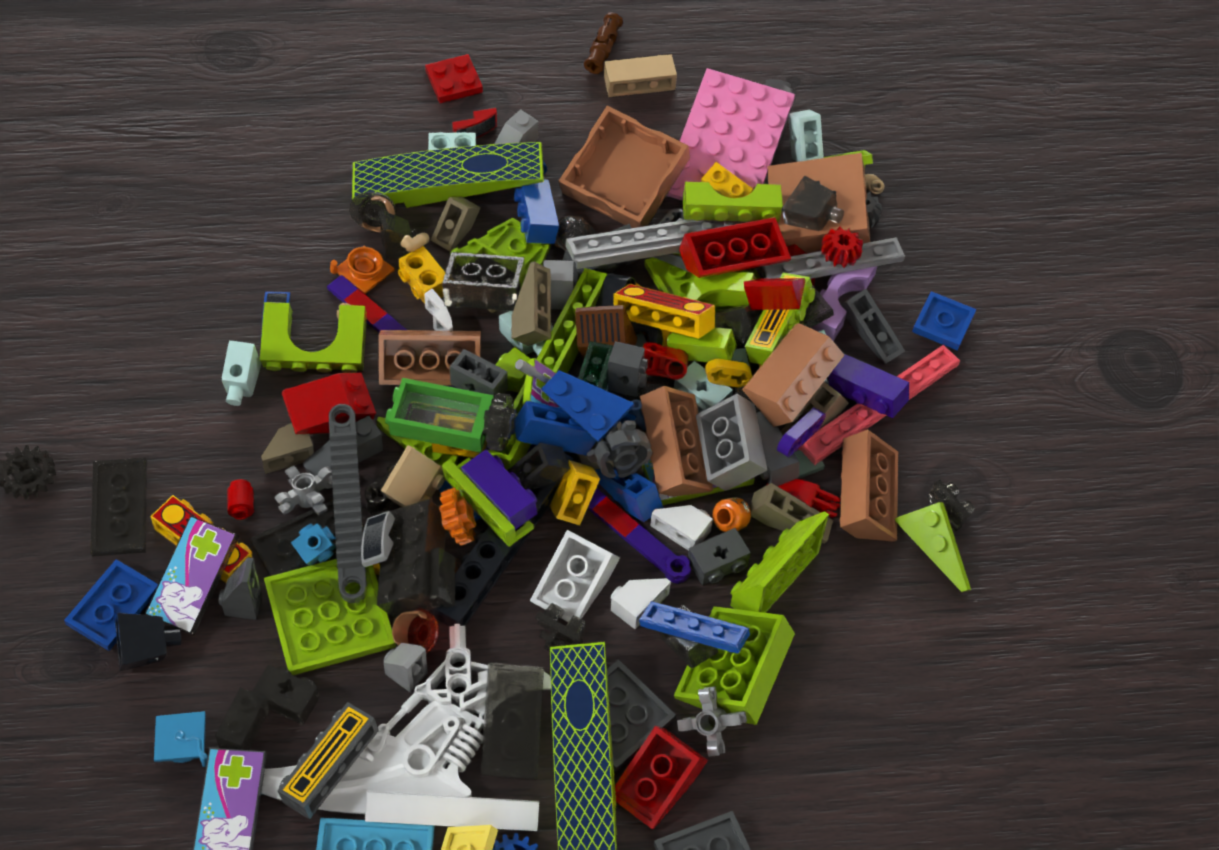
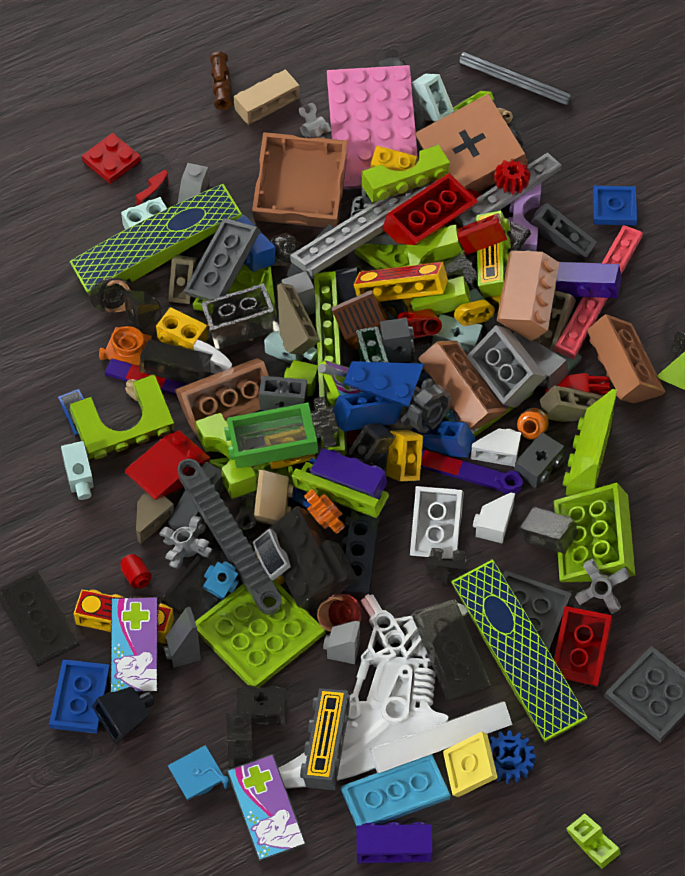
camera: 20 degrees left, 0 degrees up
tan arm [400,233,429,252] -> none
blue tile [639,601,750,654] -> none
dark purple beam [777,407,826,458] -> none
clear smoke torso [781,176,844,231] -> none
none -> clear smoke brick [140,339,212,384]
none -> dark grey plate [184,218,261,305]
none -> lime arch [195,413,259,499]
none -> light grey pin [299,103,331,139]
none -> dark grey axle [459,52,572,105]

